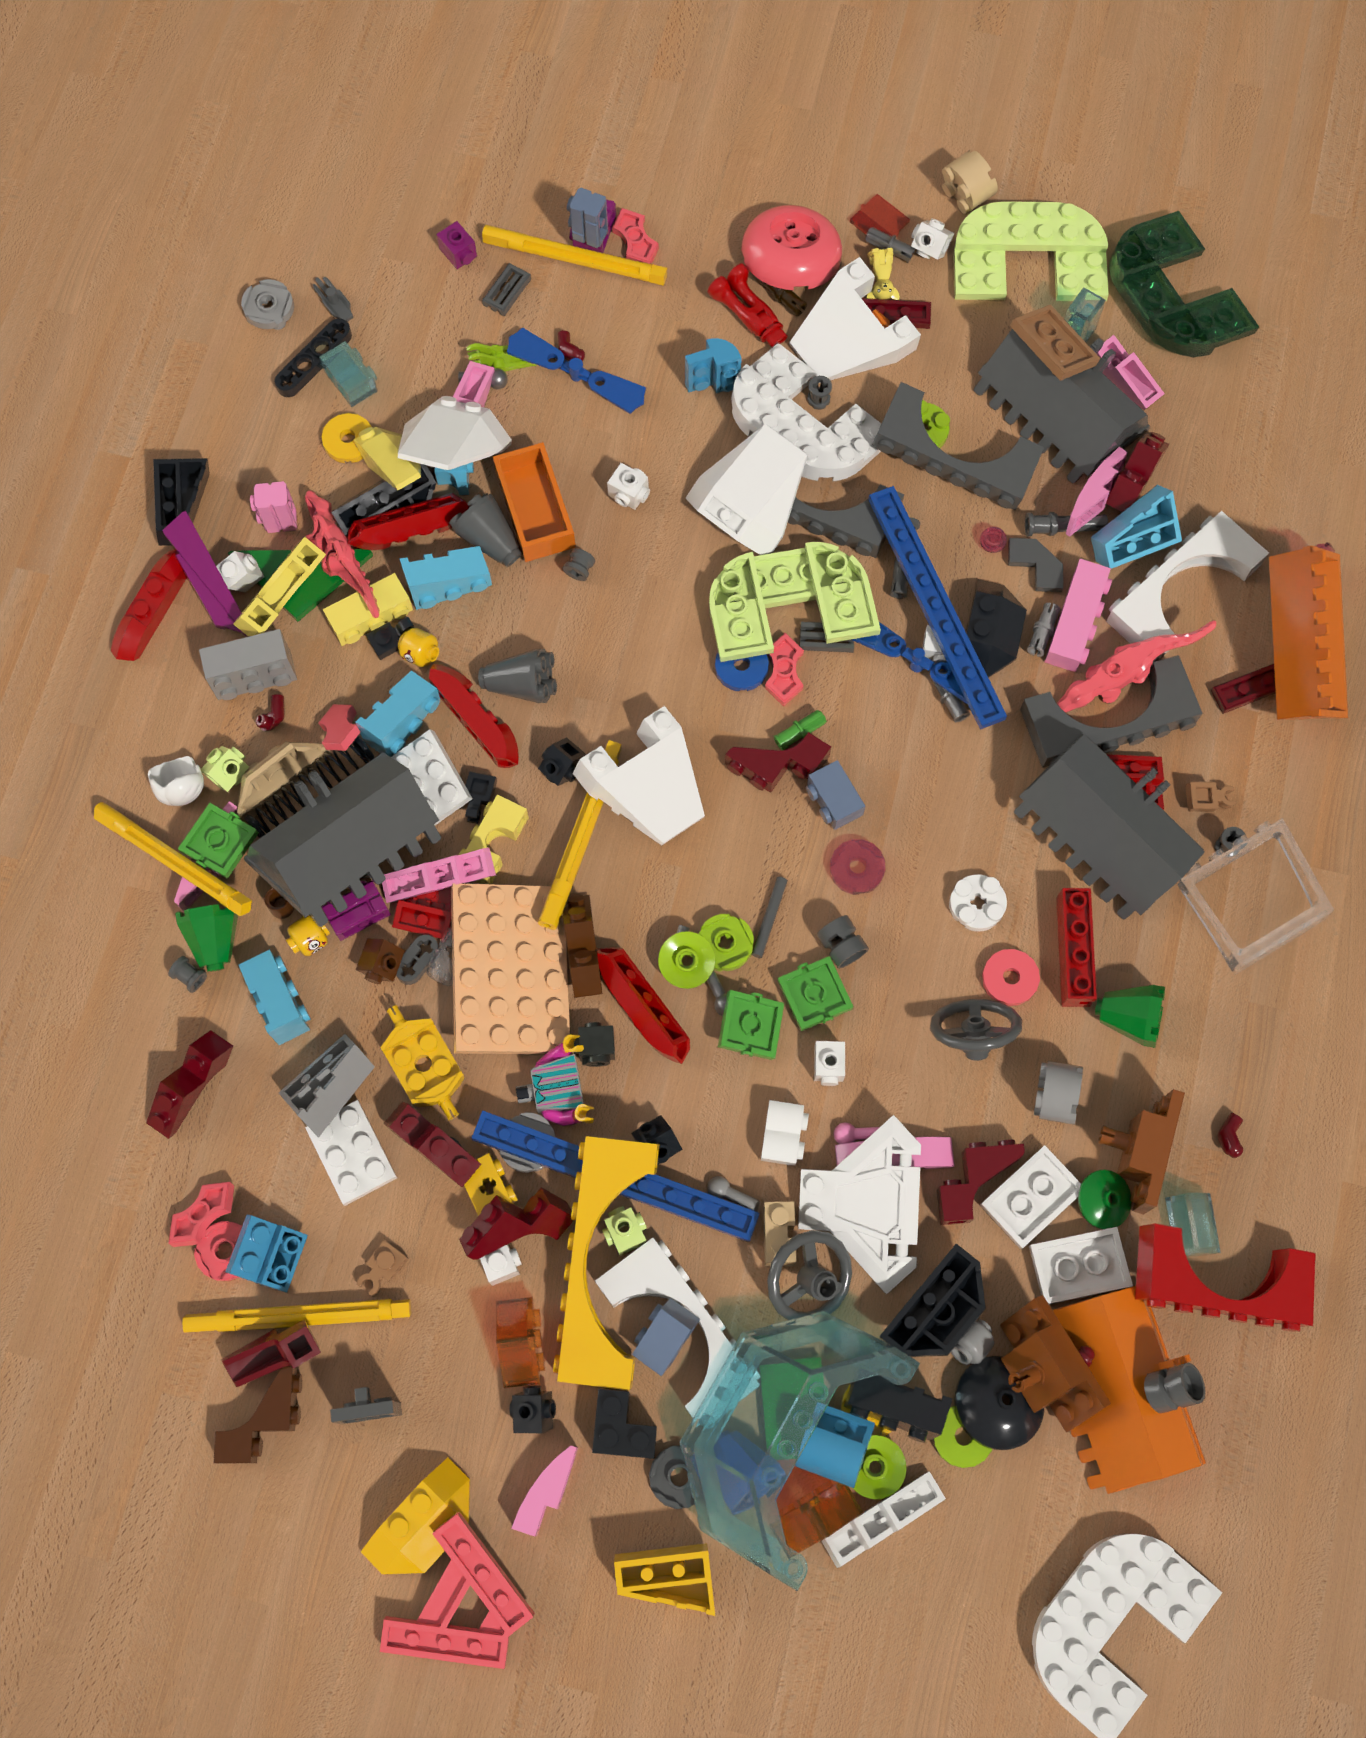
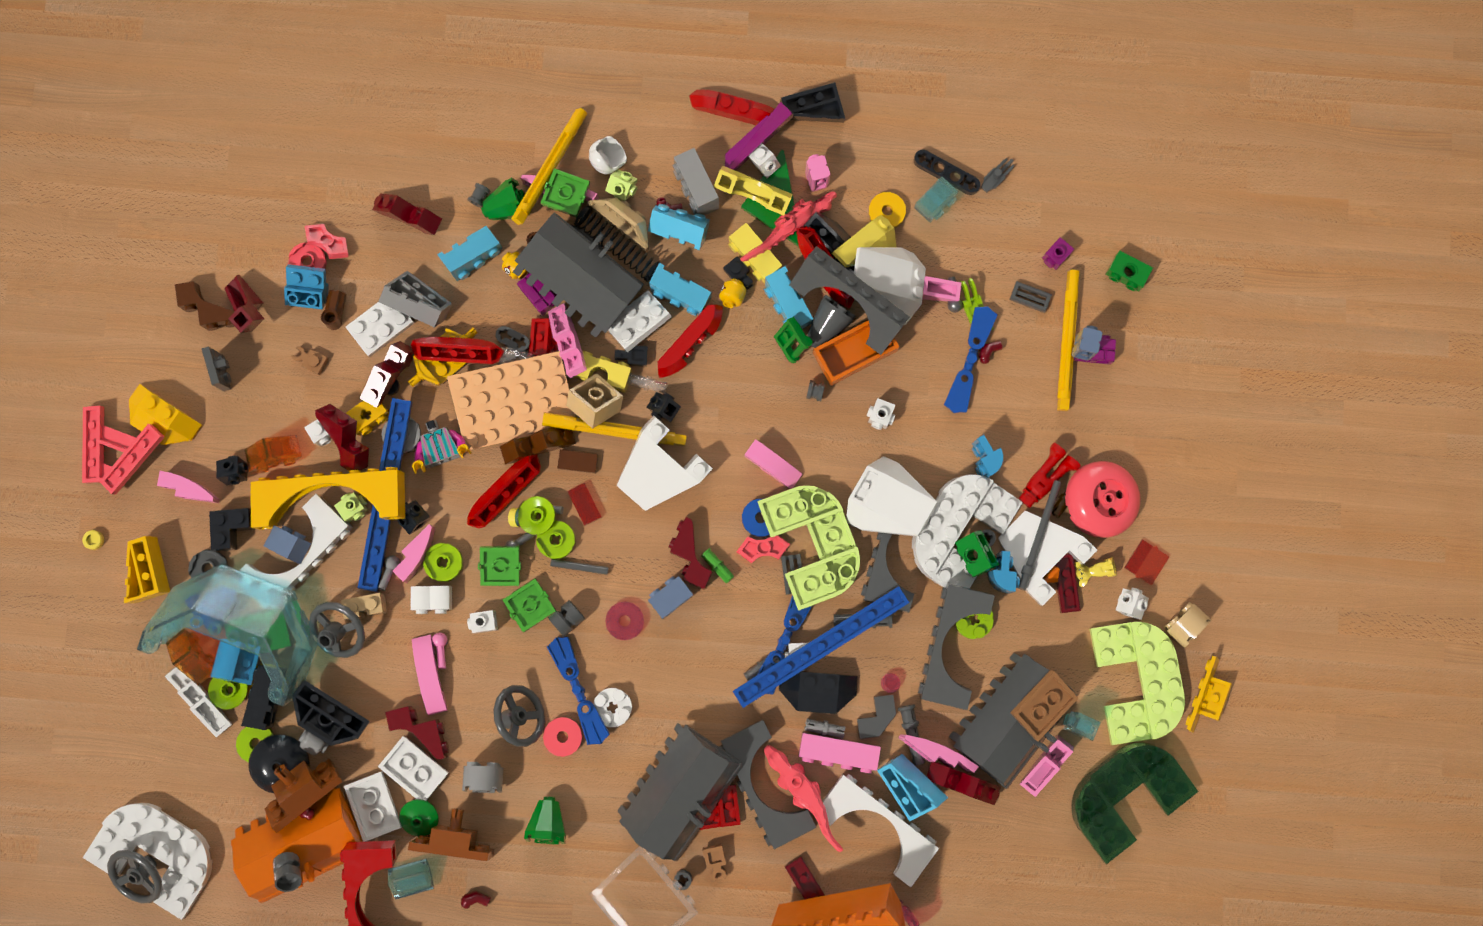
camera: 80 degrees right, 10 degrees up
yellow piece [182,1299,411,1333] -> none
light grey plate [241,279,294,330] -> none
coral tile [318,704,361,751] -> none
reddish brown brick [356,938,405,984] -> none
dark grey cone [478,649,557,703] -> none
pearl dark grey brick [574,1022,615,1067] -> none
coral tile [612,208,659,264] -> none
white plate [798,1115,921,1294] -> none
flat silver axle [865,227,915,263] -> none
red brick [1056,888,1097,1007] -> none
none -> light yellow tile [82,530,104,550]
none -> dark grey piece [107,850,163,904]
none -> reddish brown piece [321,290,347,330]
none -> bright pink slope [393,524,435,583]
none -> red brick [411,337,504,364]
none -> lime plate [423,543,463,582]
none -> light yellow tile [508,508,520,527]
none -> blue piece [547,637,610,745]
none -> reddish brown tile [557,449,598,474]
none -> tan brick [566,374,623,429]
none -> clear red tile [567,483,602,526]
none -> clear pin [628,373,668,394]
none -> medium azure wedge [648,204,710,250]
none -> bright pink slope [744,439,802,489]
none -> green plate [774,317,812,363]
none -> dark grey arch [789,246,910,355]
none -> green brick [955,530,999,577]
none -> dark azure brick [987,551,1020,593]
none -> dark grey bar [1018,480,1061,591]
none -> green brick [1105,250,1153,292]
none -> yellow bracket [1186,656,1232,733]

